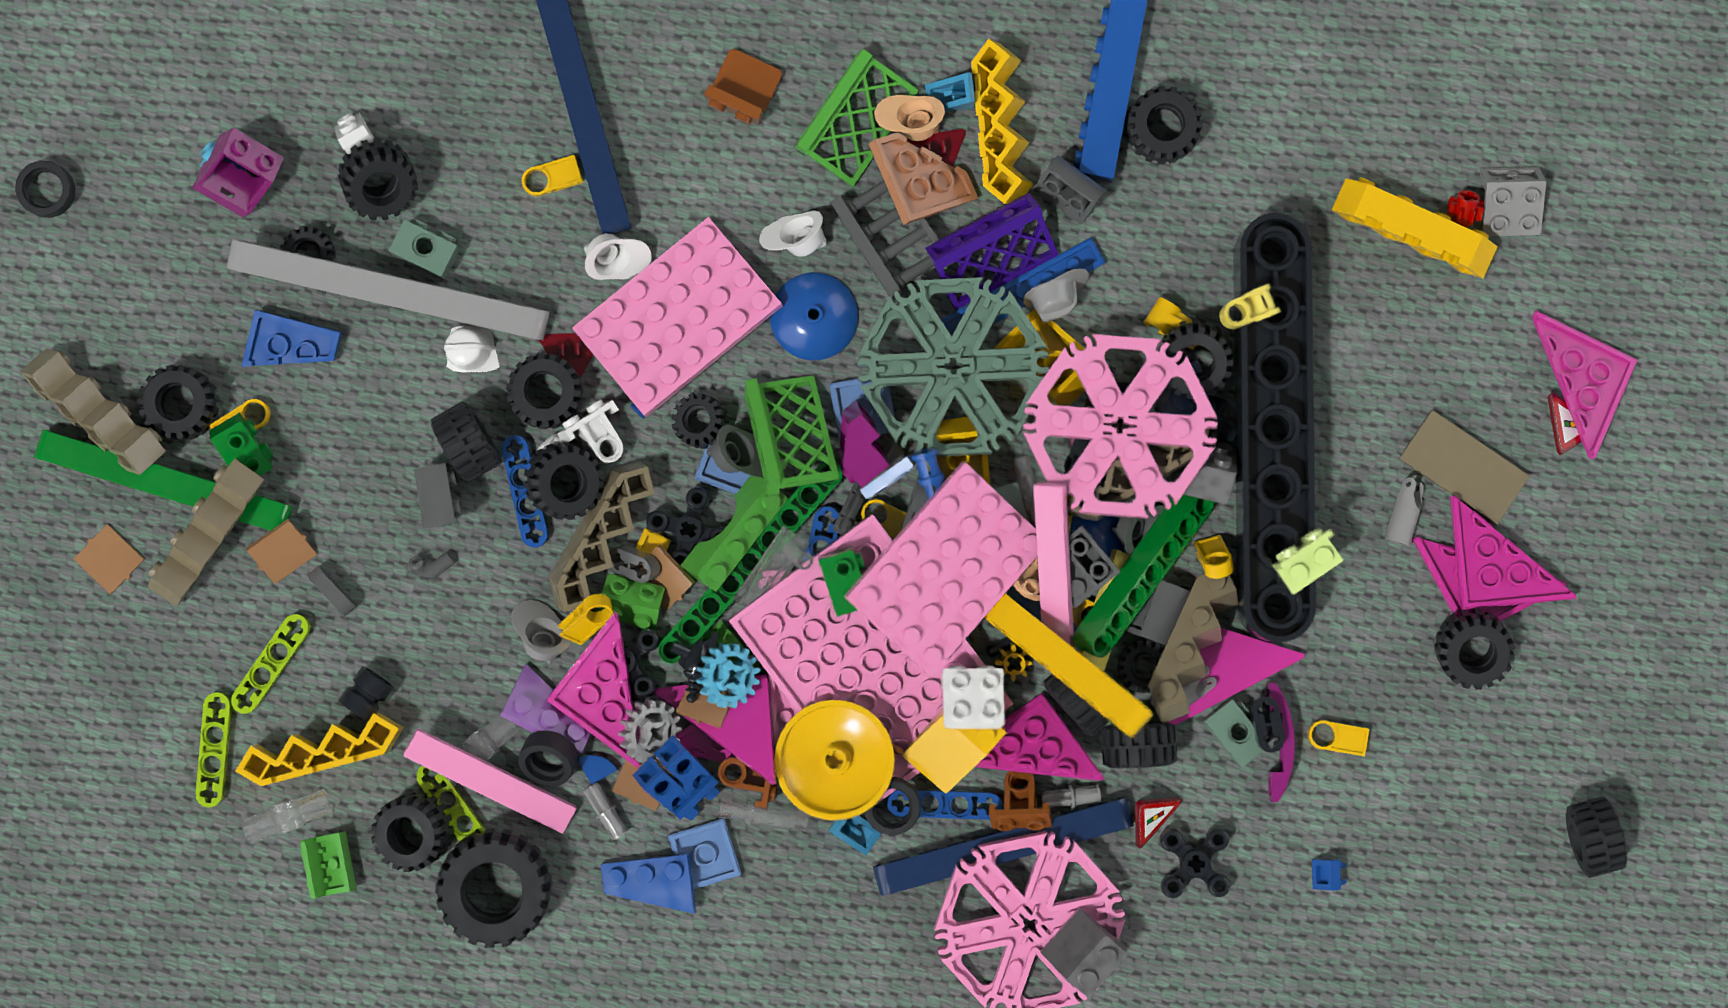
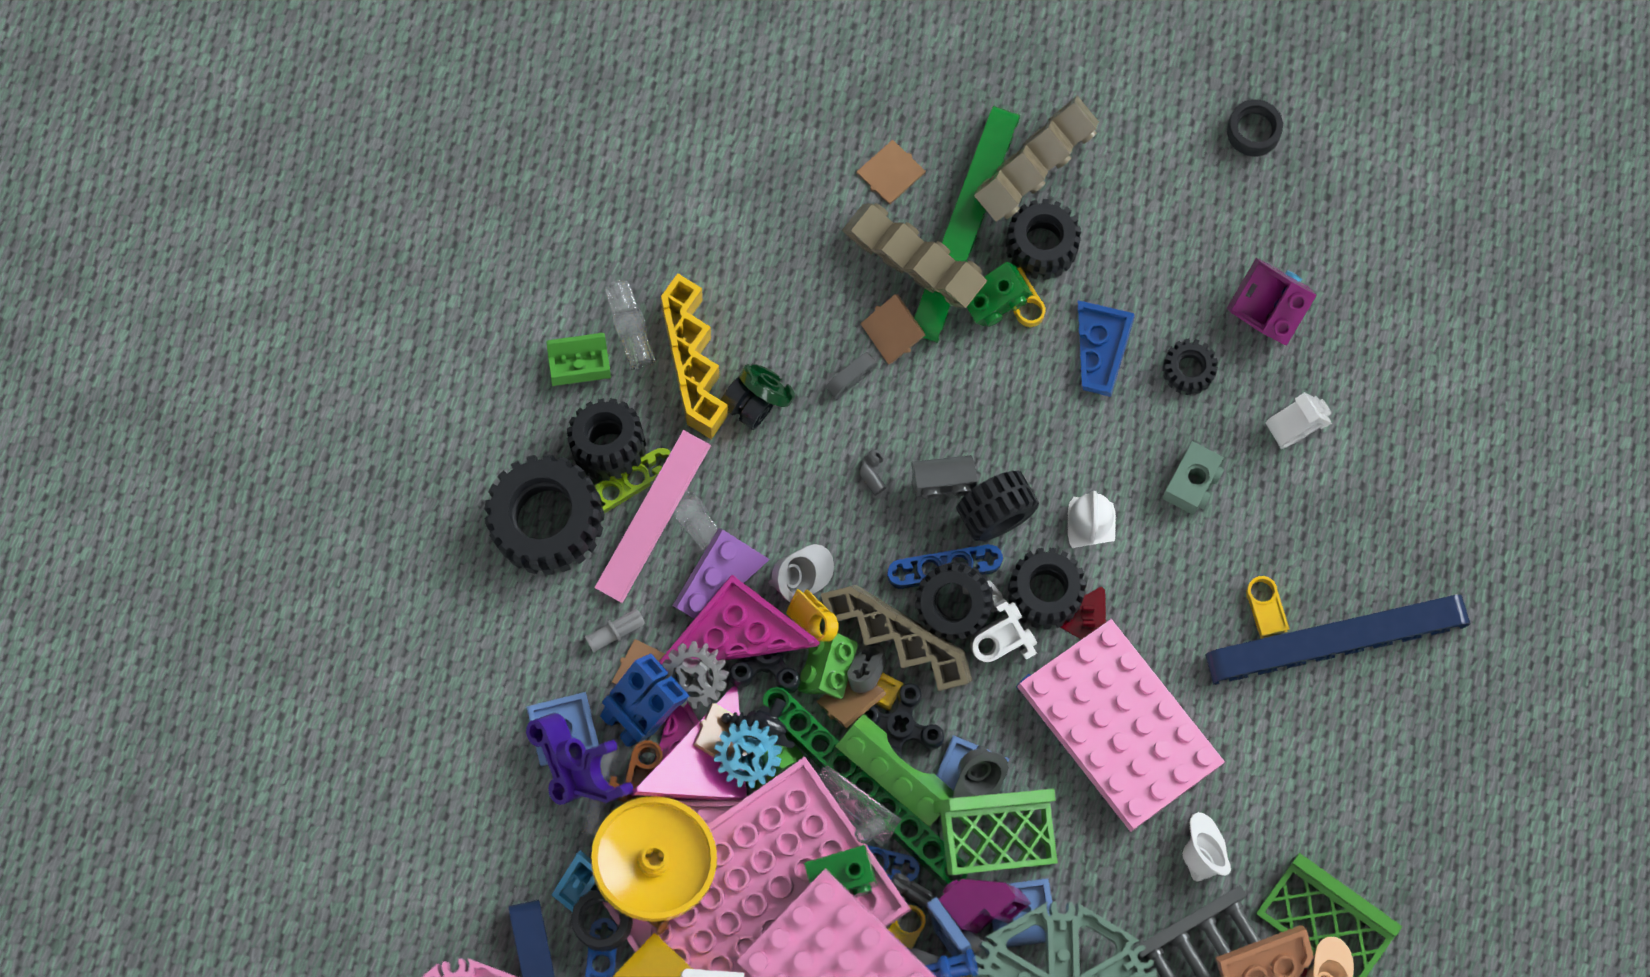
camera: 90 degrees right, 15 degrees down
lime beam [195,692,232,808] -> none
light grey beam [226,239,550,340] -> none
lime beam [231,614,310,714] -> none
black tyre [338,138,418,220] -> none
black tyre [518,730,578,786] -> none
blue tile [578,755,618,785] -> none
white piece [584,233,651,280] -> none
blue wing [601,853,696,914] -> none
black tyre [671,393,729,449] -> none
dark orange bracket [704,49,782,125] -> none
blue dish [770,273,858,361] -> none
none -> dark purple piece [526,713,634,805]
none -> dark green tile [739,364,795,407]

